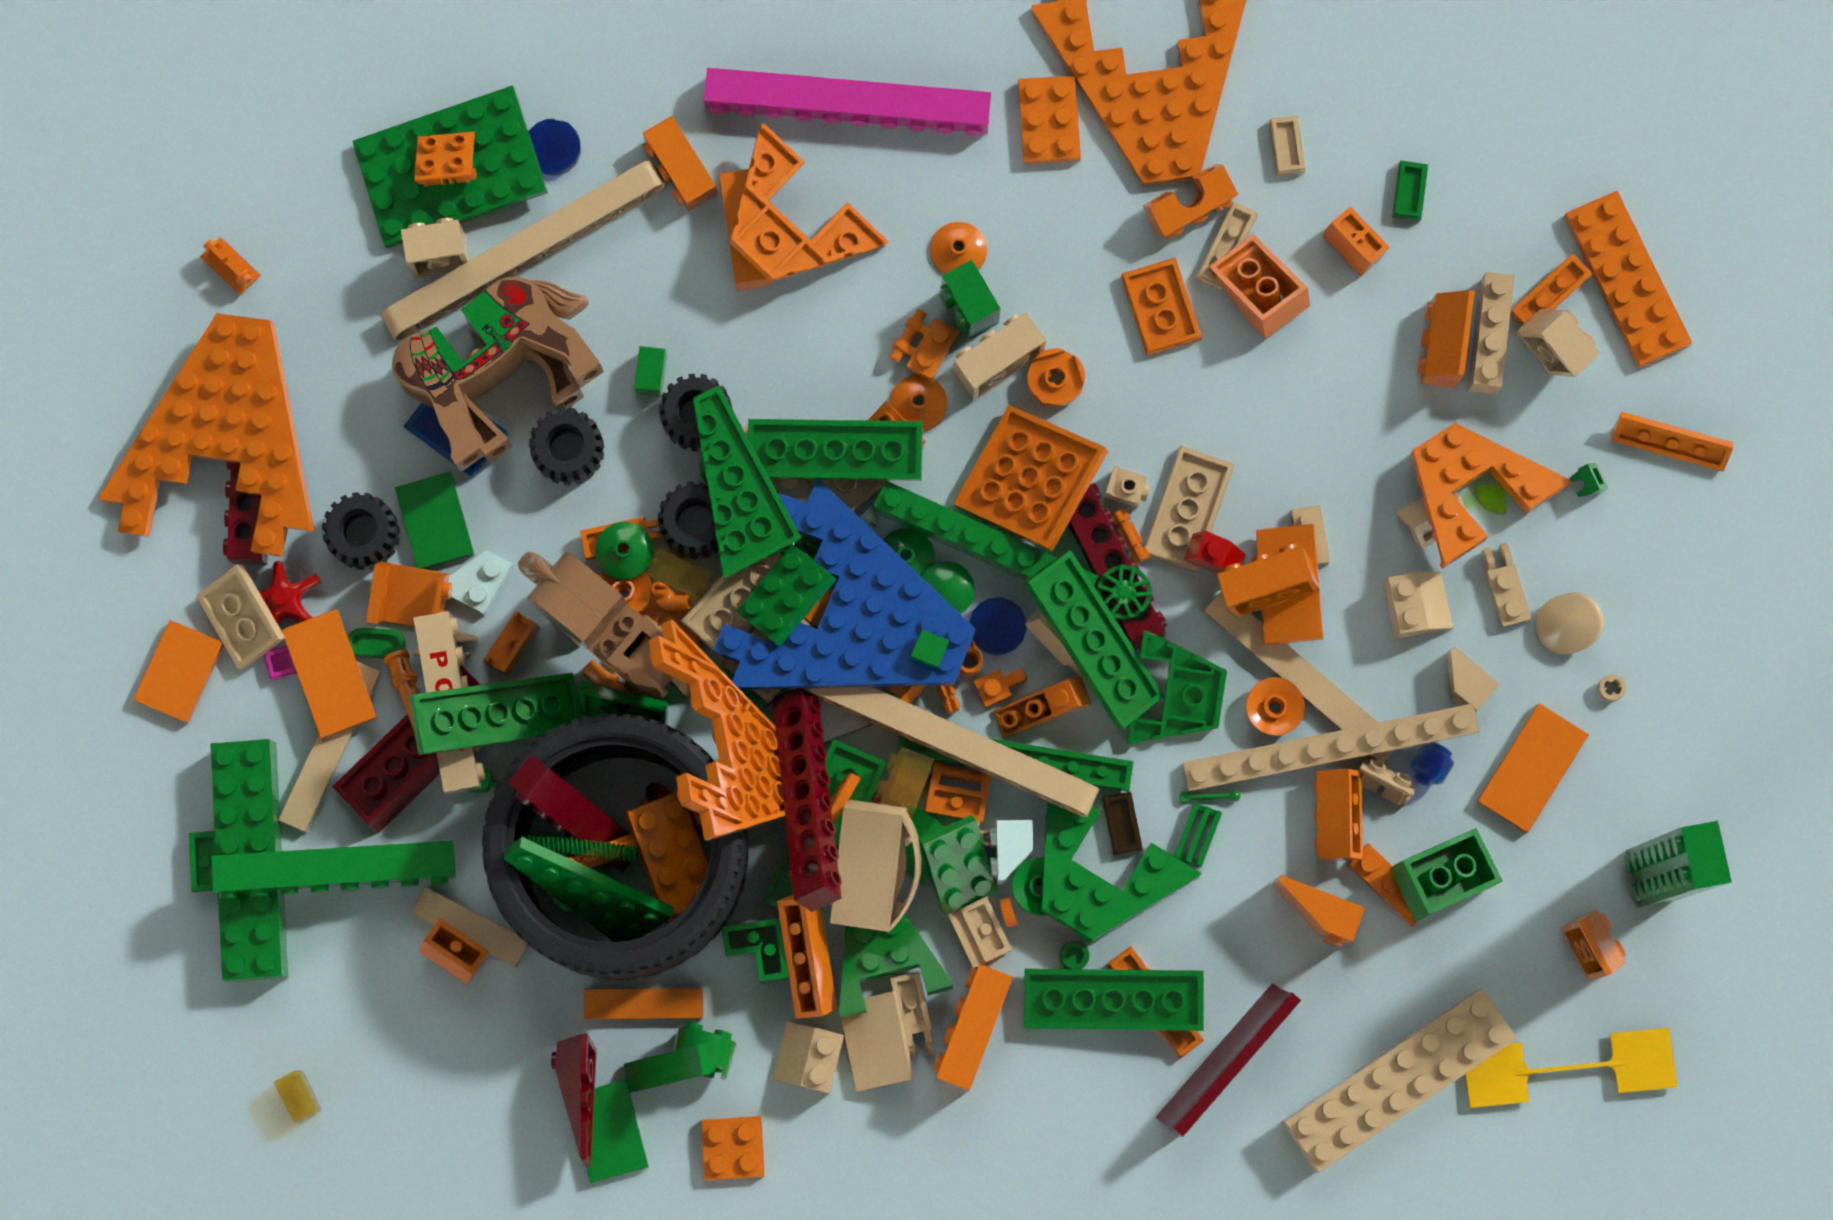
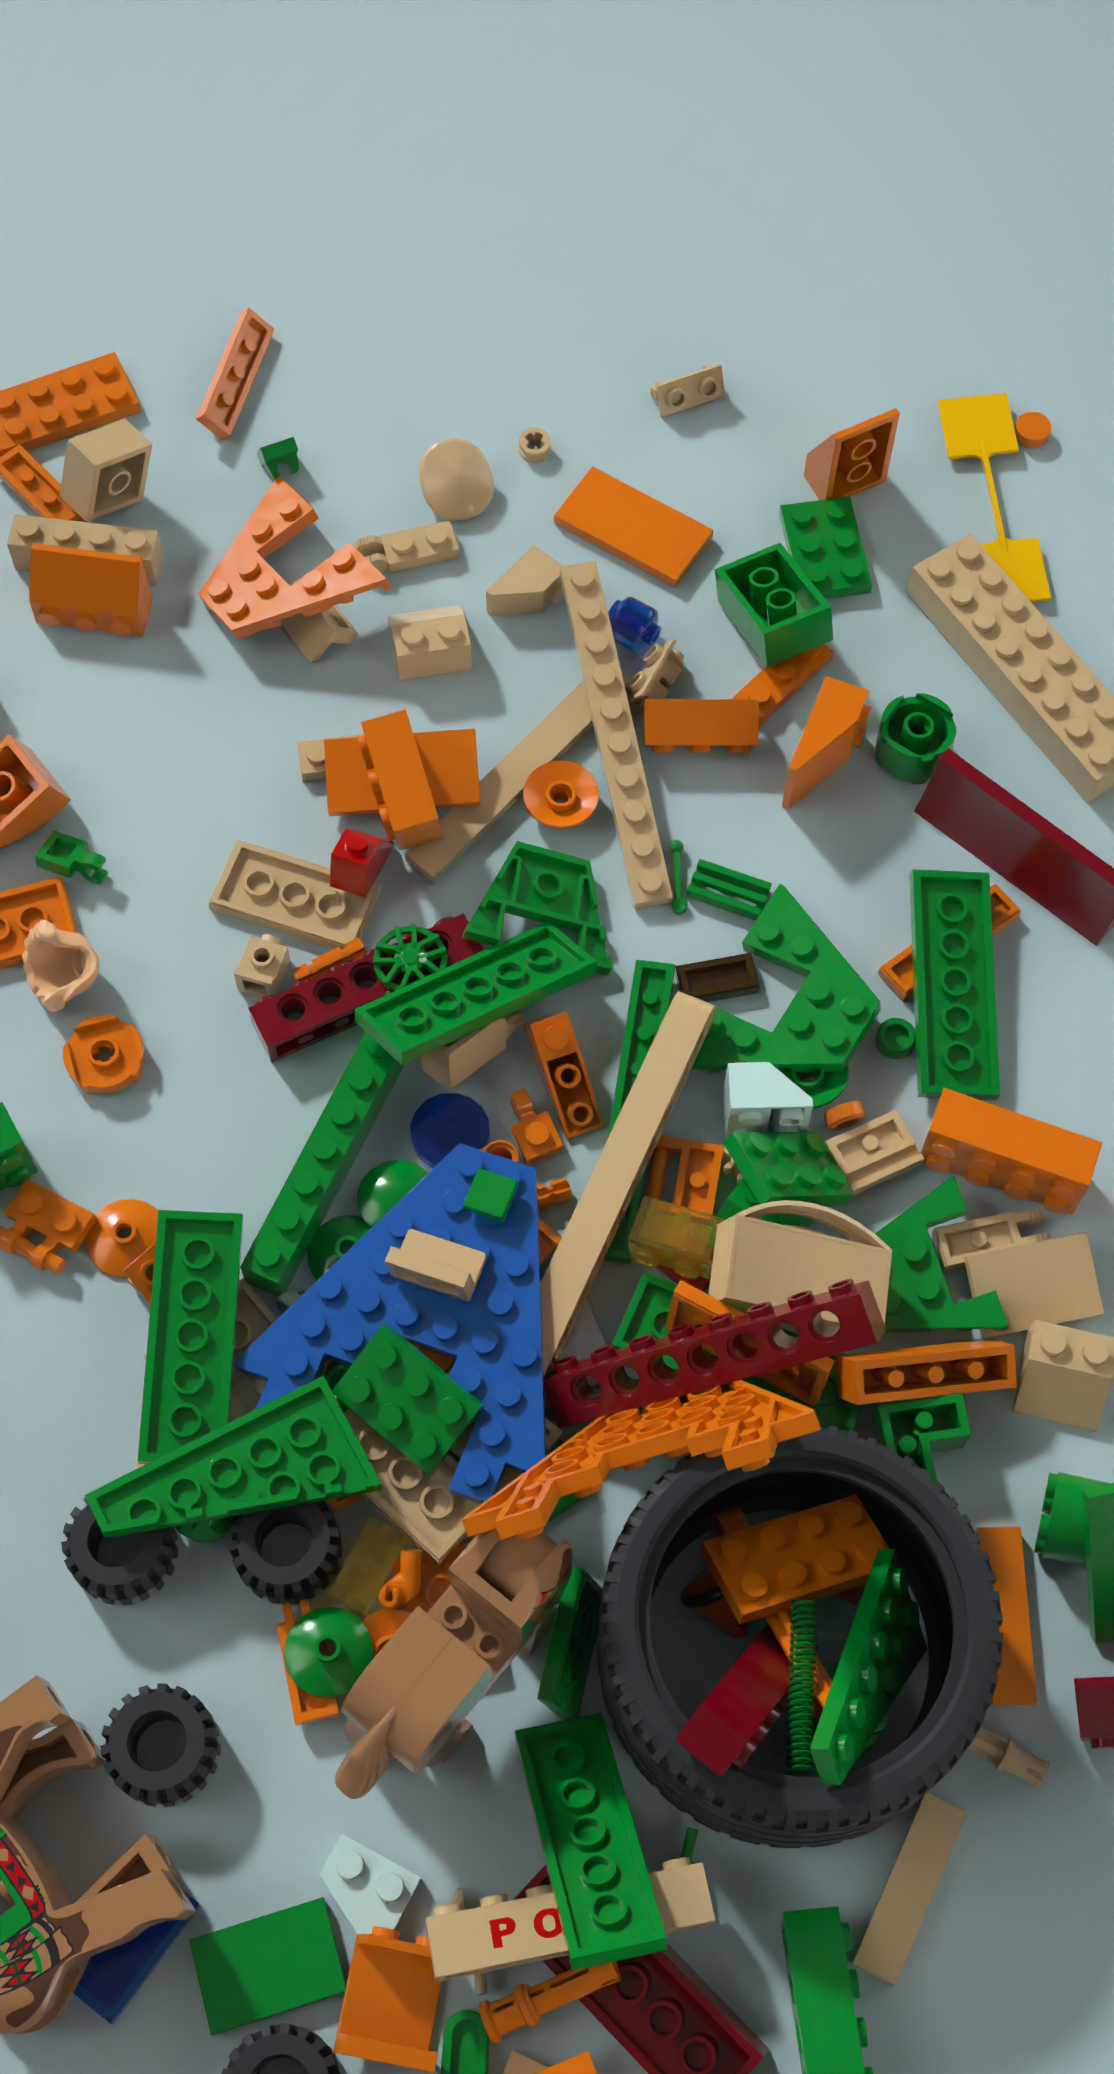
camera: 90 degrees left, 15 degrees down
orange brick [419,918,489,985] -> none
orange hinge [483,611,540,677] -> none
orange pin [582,660,638,695] -> none
green piece [634,346,667,397] -> none
tan brick [953,313,1046,401] -> none
orange plate [953,405,1108,552] -> none
clear neon green tile [1474,484,1507,515] -> none
green brick [1624,820,1732,908] -> none
none -> light nougat hair [22,920,100,1012]
none -> green plate [34,830,108,884]
none -> tan panel [385,1229,486,1302]
none -> tan hinge [650,364,725,418]
none -> green plate [779,496,873,599]
none -> green brick [875,693,957,784]
none -> tan axle [967,1727,1050,1789]
none -> orange tile [1015,412,1051,448]

